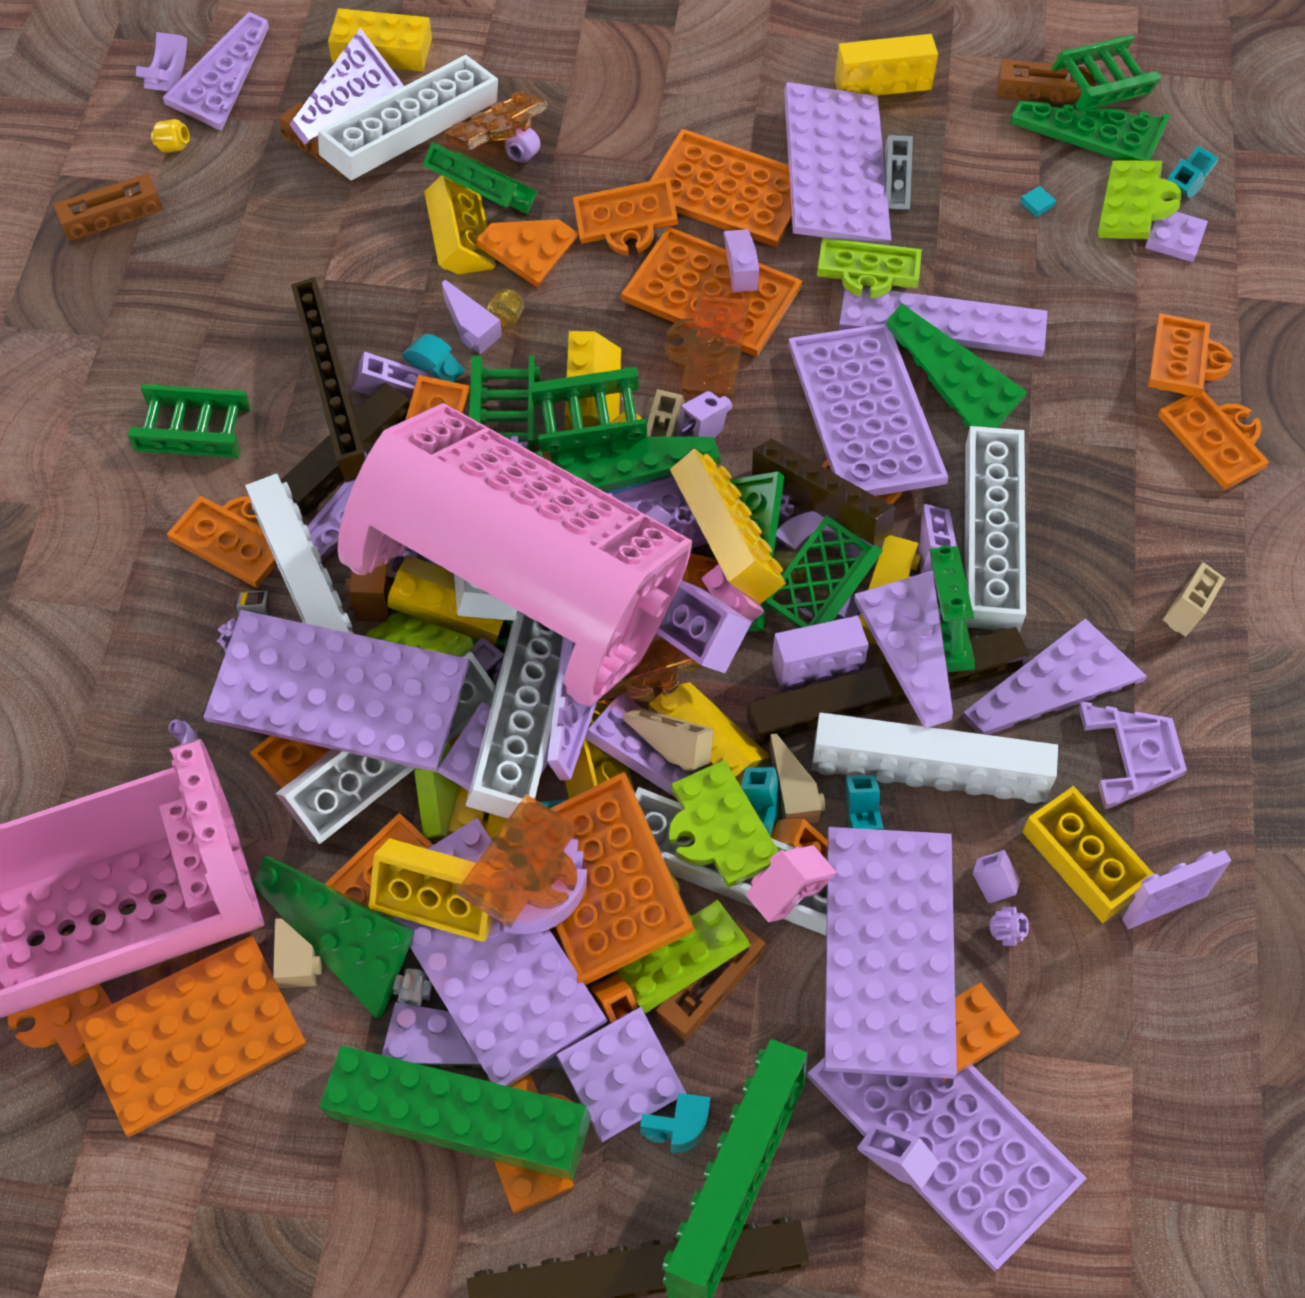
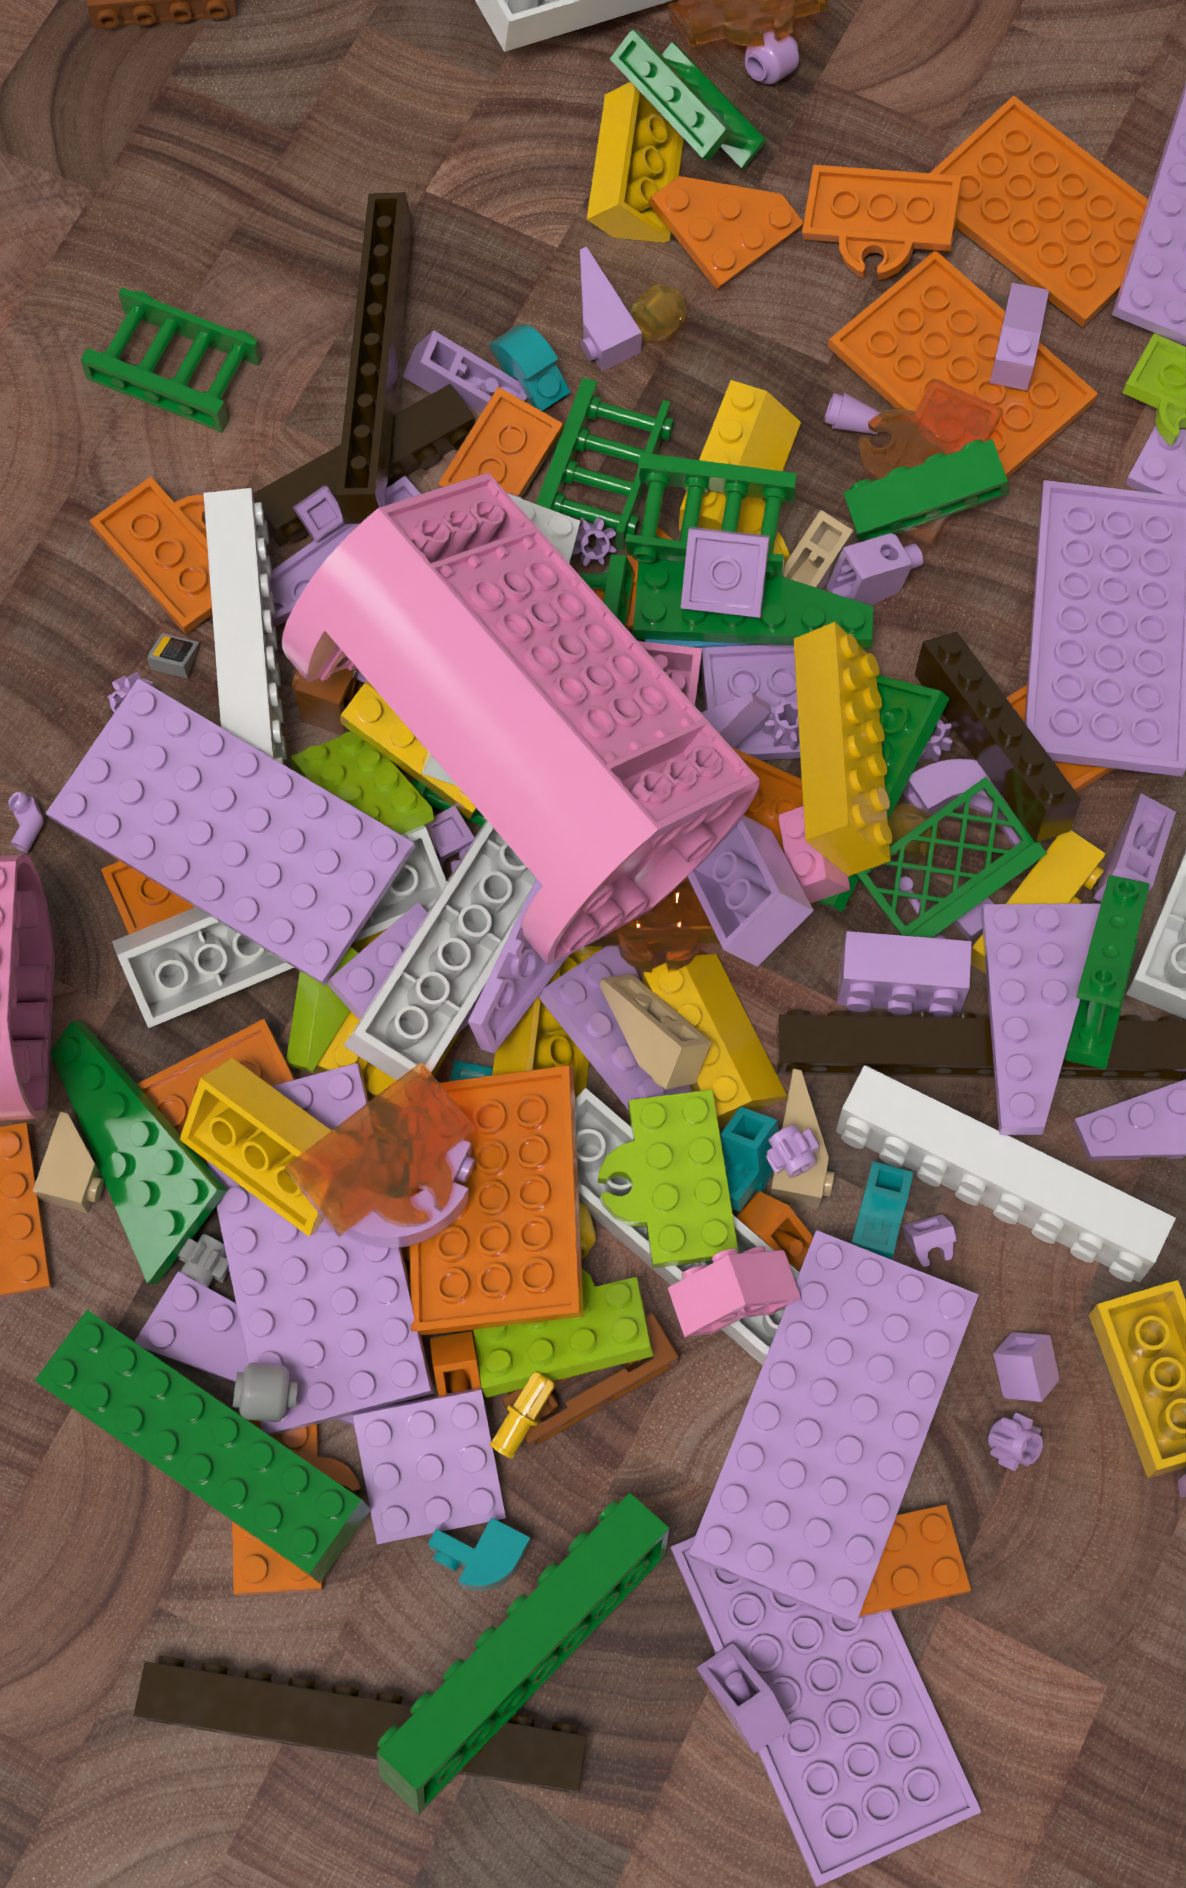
camera: 20 degrees right, 10 degrees up
none -> light grey head [233,1362,298,1422]
none -> lavender tile [293,486,344,541]
none -> yellow axle [489,1372,555,1459]
none -> lavender plate [681,527,770,618]
none -> lavender gear [766,1125,820,1178]
none -> lavender cone [824,392,883,435]
none -> green brick [843,439,1009,542]
none -> lavender tile [902,1214,957,1267]

